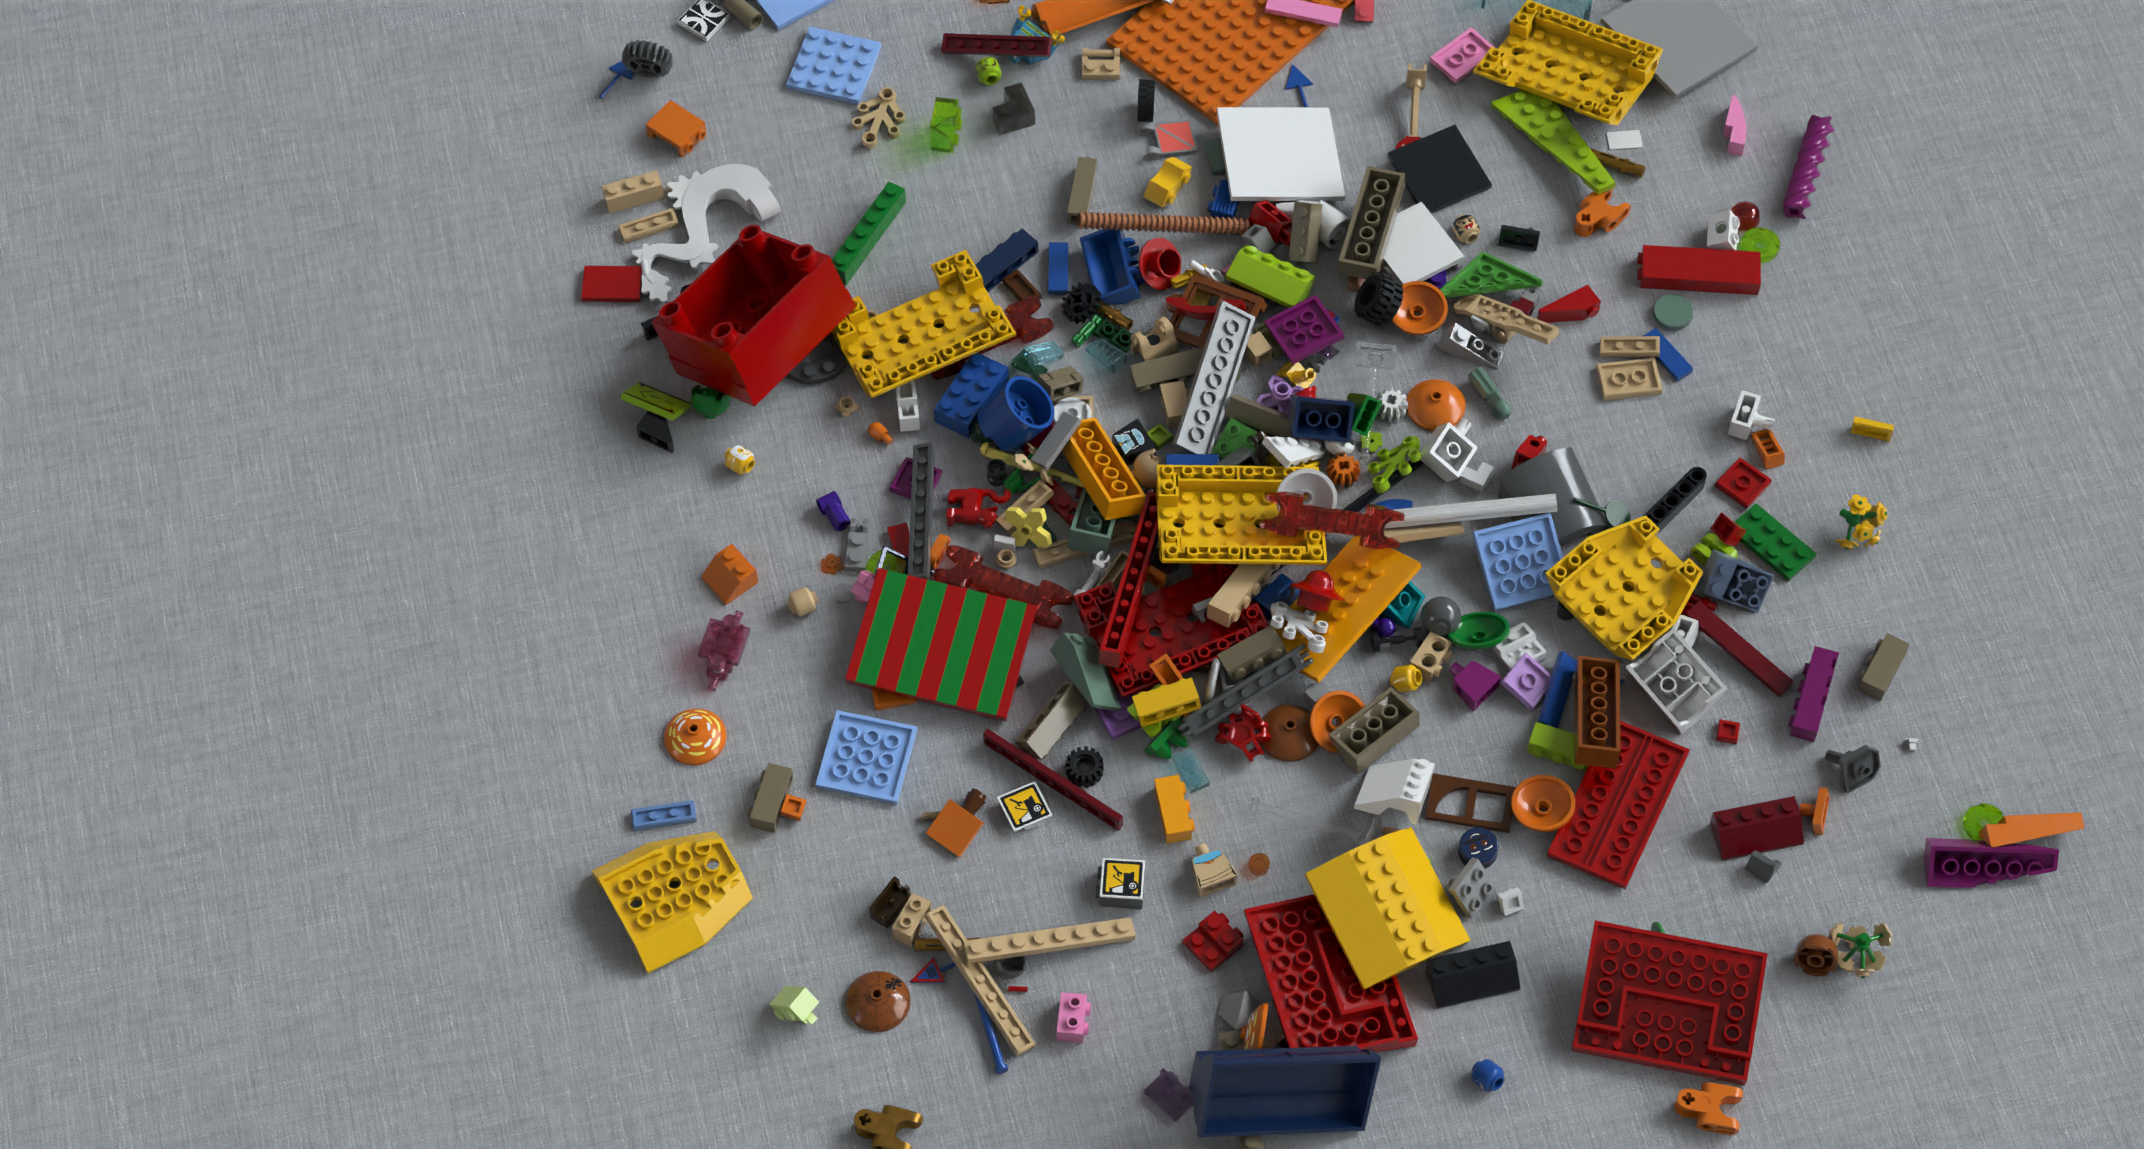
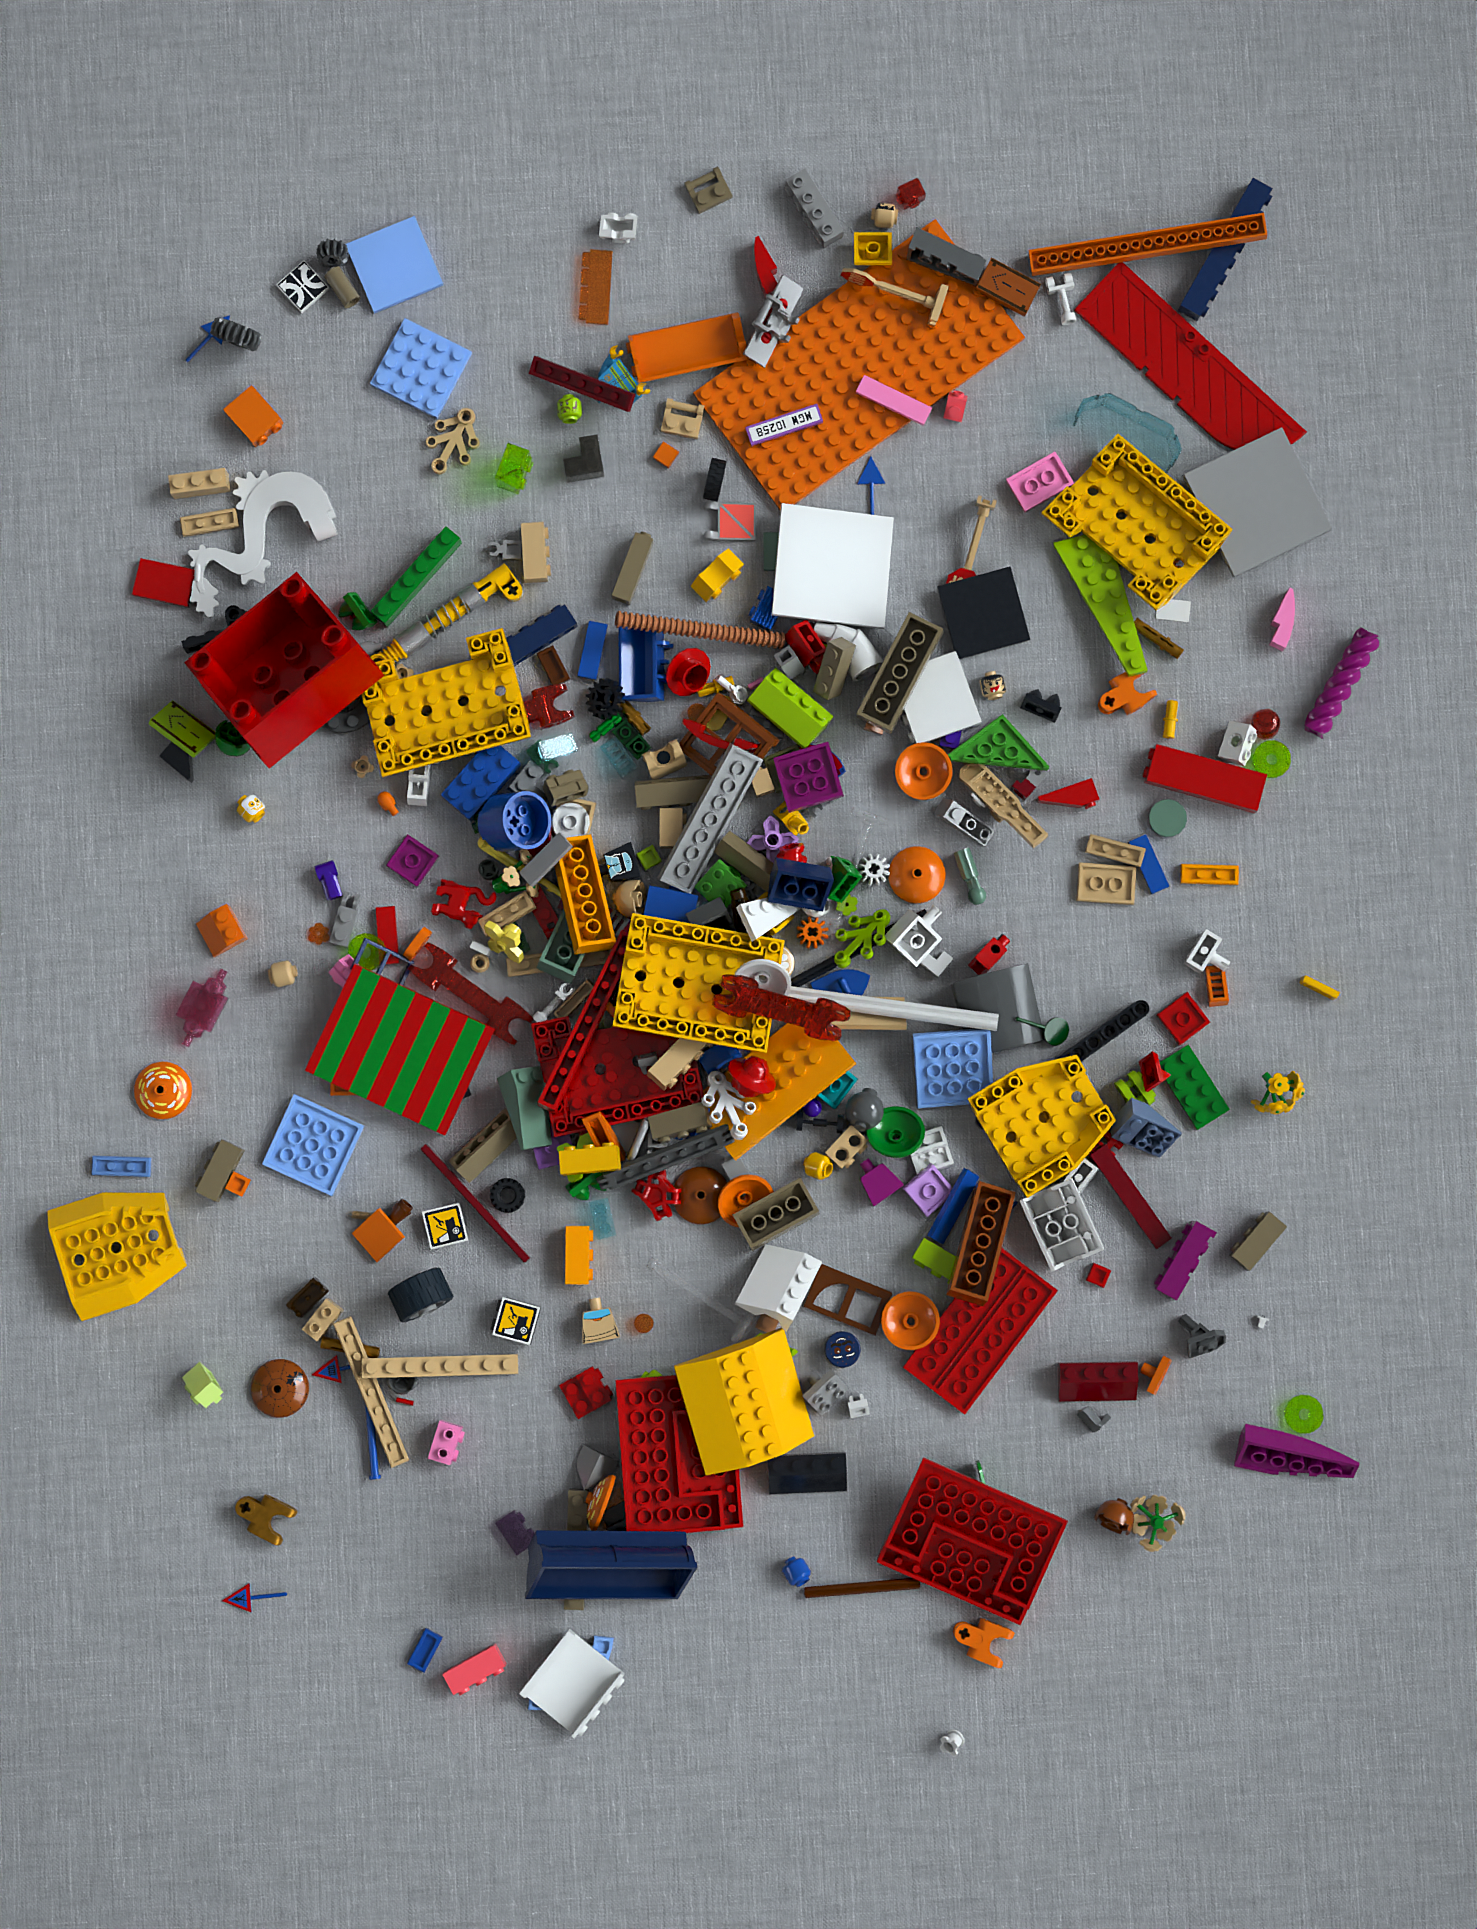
camera: 10 degrees right, 25 degrees up
dark grey plate [908,442,935,580] -> none
black tyre [1354,272,1404,327] -> none
orange wedge [1979,812,2085,847] -> none
none -> piece [370,563,522,664]
none -> black wheel [388,1267,454,1322]
none -> light grey plate [489,540,522,561]
none -> tan brick [521,522,551,583]
none -> orange tile [653,441,679,469]
none -> tile [745,404,823,446]
none -> reddish brown axle [804,1578,920,1598]
none -> yellow axle [1162,700,1178,739]
none -> light orange tile [1180,864,1239,885]

